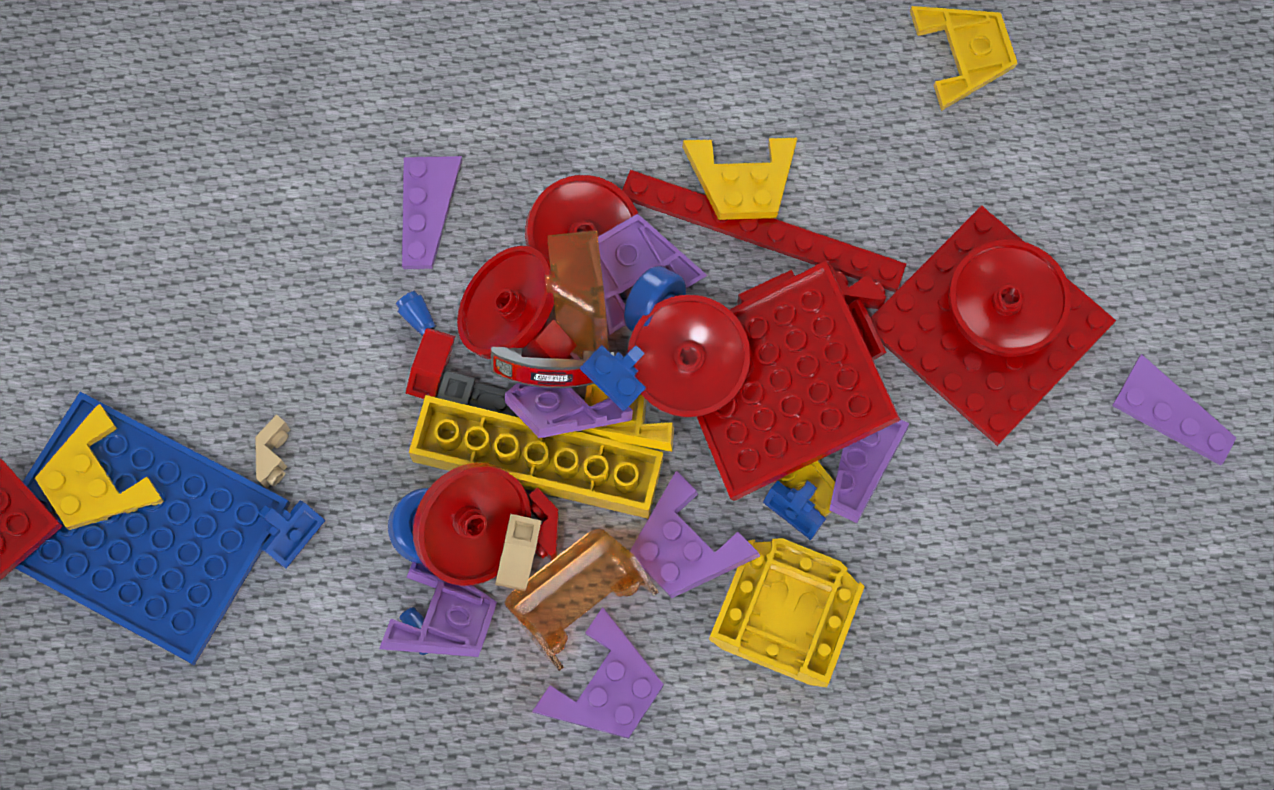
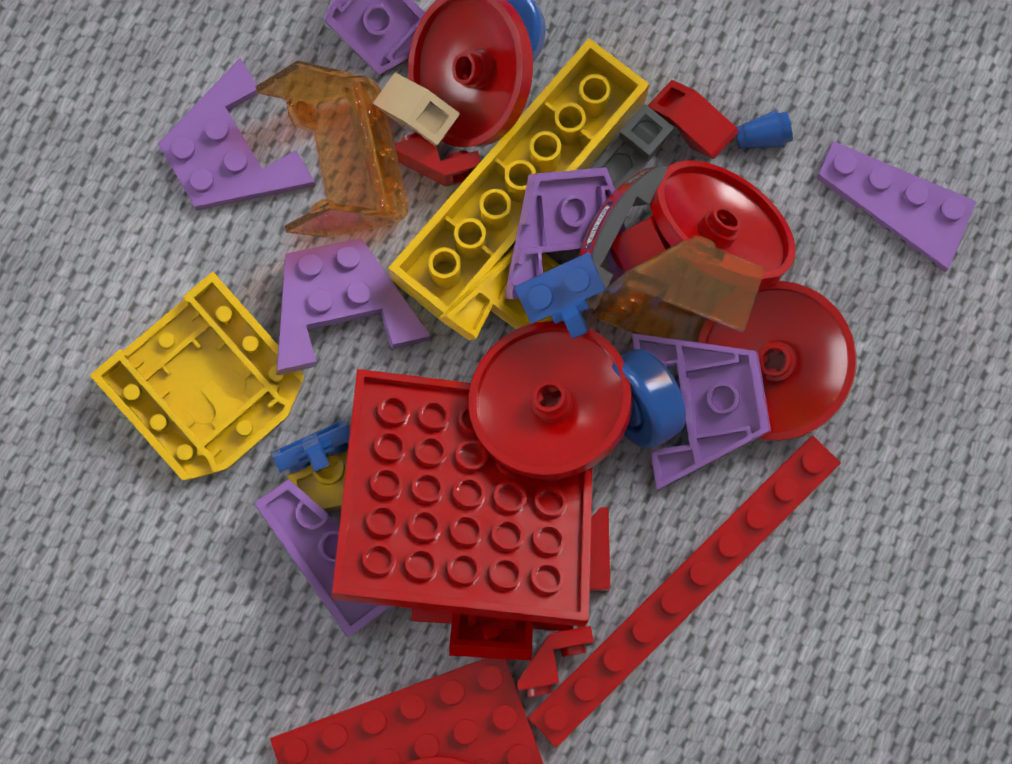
camera: 115 degrees right, 5 degrees up
yellow wing [682,138,797,220] -> none

